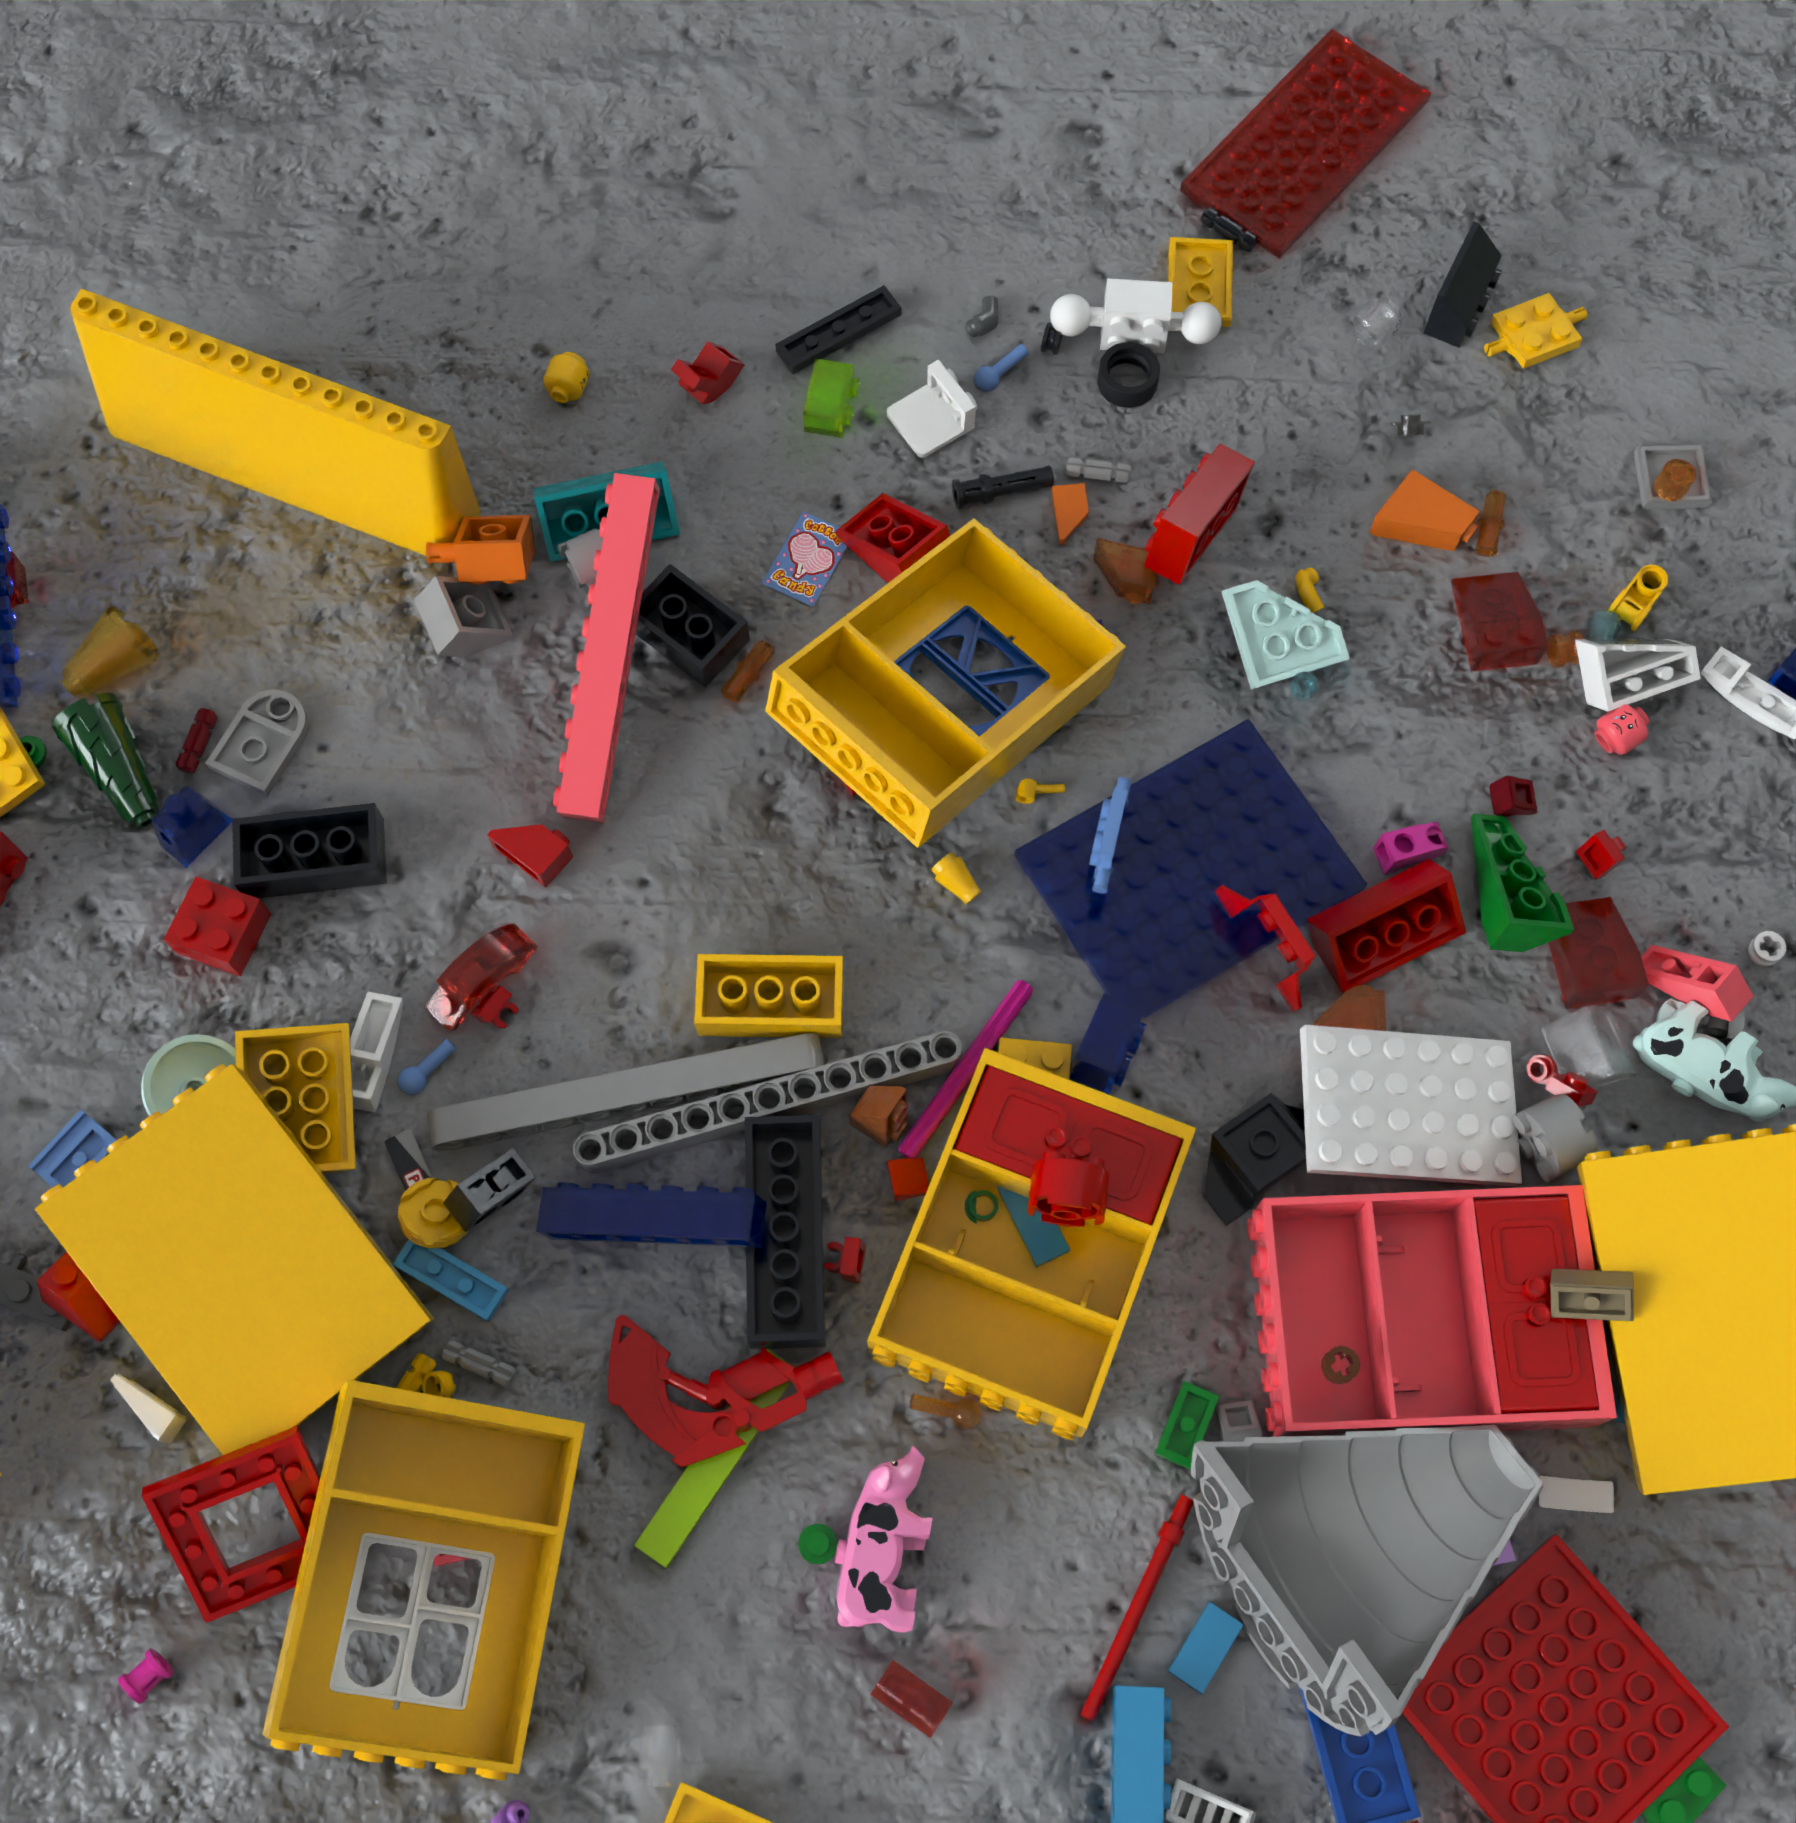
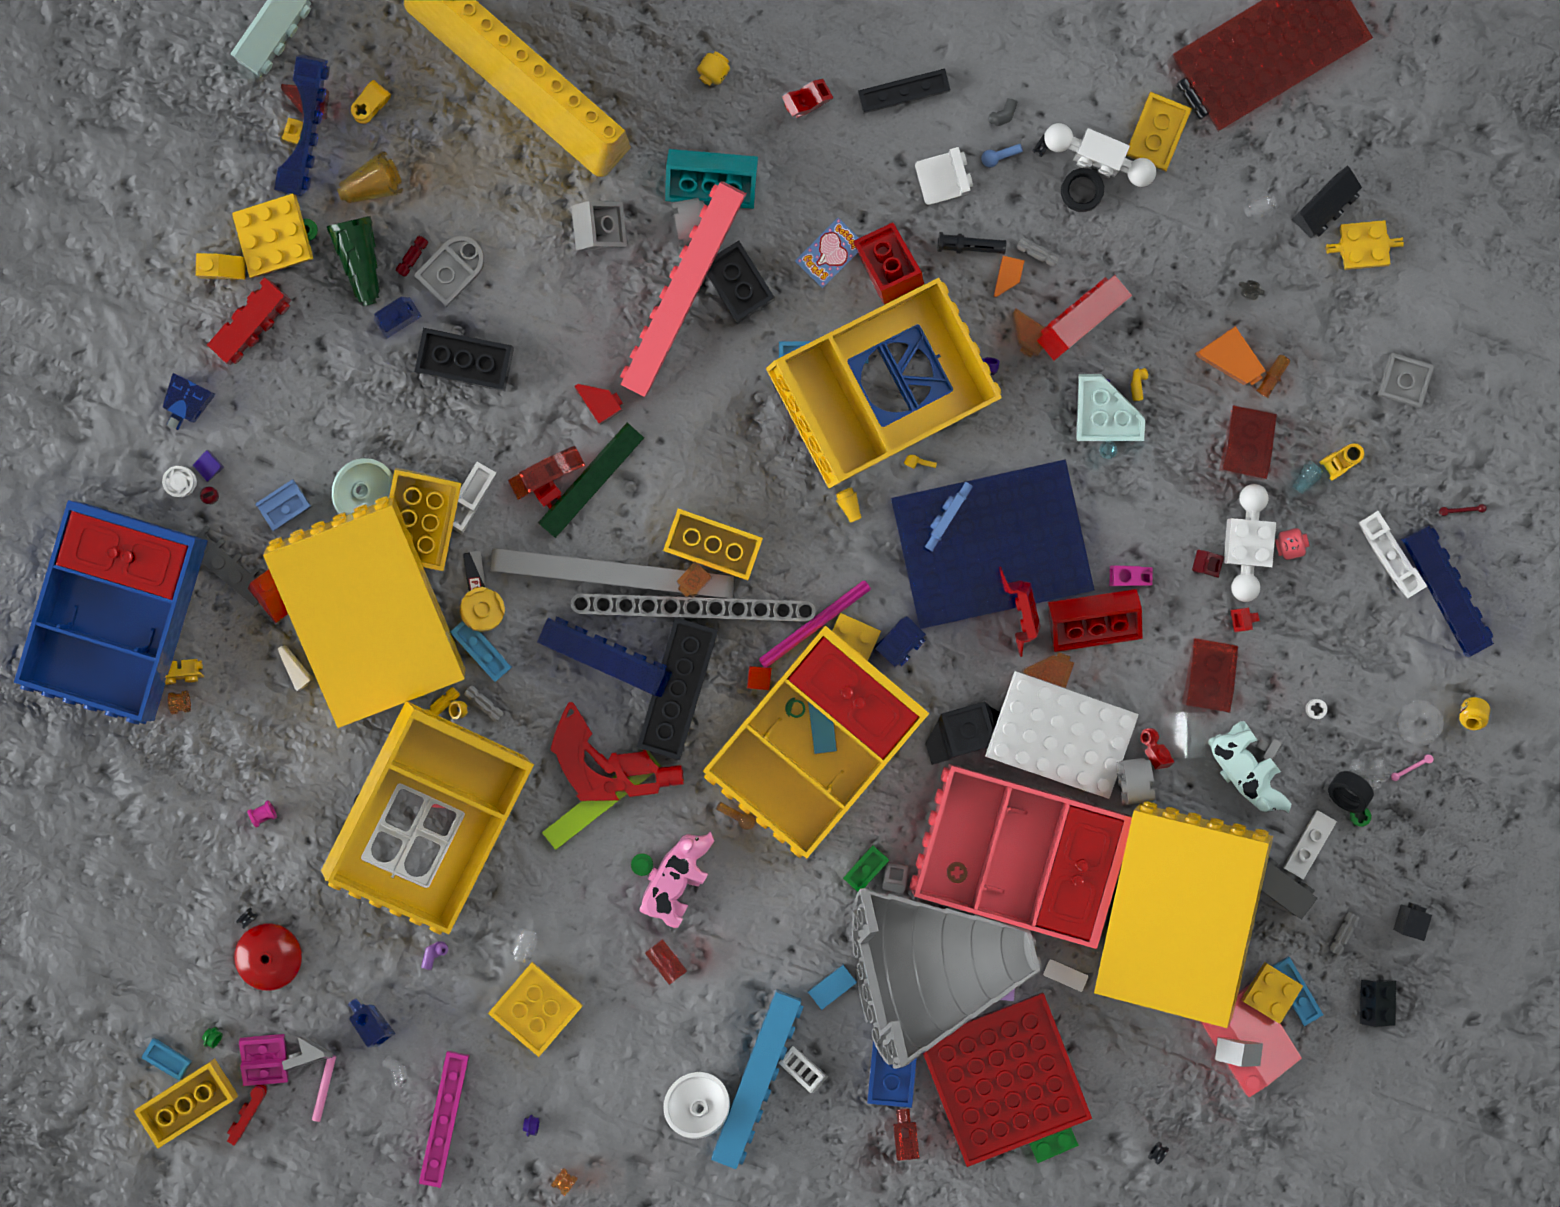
camera: 25 degrees right, 20 degrees up
red plate [141,1426,320,1623] -> none
red brick [163,876,271,977] -> none
medium blue bar [397,1038,457,1095] -> none
orange brick [426,515,536,585] -> none
black brick [443,1148,536,1232] -> none
clear orange axle [720,640,775,703] -> none
clear neon green brick [803,359,860,438] -> none
red tile [824,1236,866,1283] -> none
dark orange slope [849,1086,909,1148] -> none
red brick [1027,1151,1109,1227] -> none
red bar [1080,1494,1194,1722] -> none
green wedge [1471,813,1574,952] -> none
clear orange wheel [1547,630,1584,668] -> none
dark tan slope [1550,1269,1634,1321] -> none
white wedge [1575,639,1701,711] -> none
coral slope [1630,945,1754,1022] -> none
clear orange wheel [1654,459,1696,501] -> none
none -> yellow piece [351,80,391,124]
none -> dark green tile [538,422,644,538]
none -> clear orange brick [677,562,712,598]
none -> white brick [1223,484,1276,602]

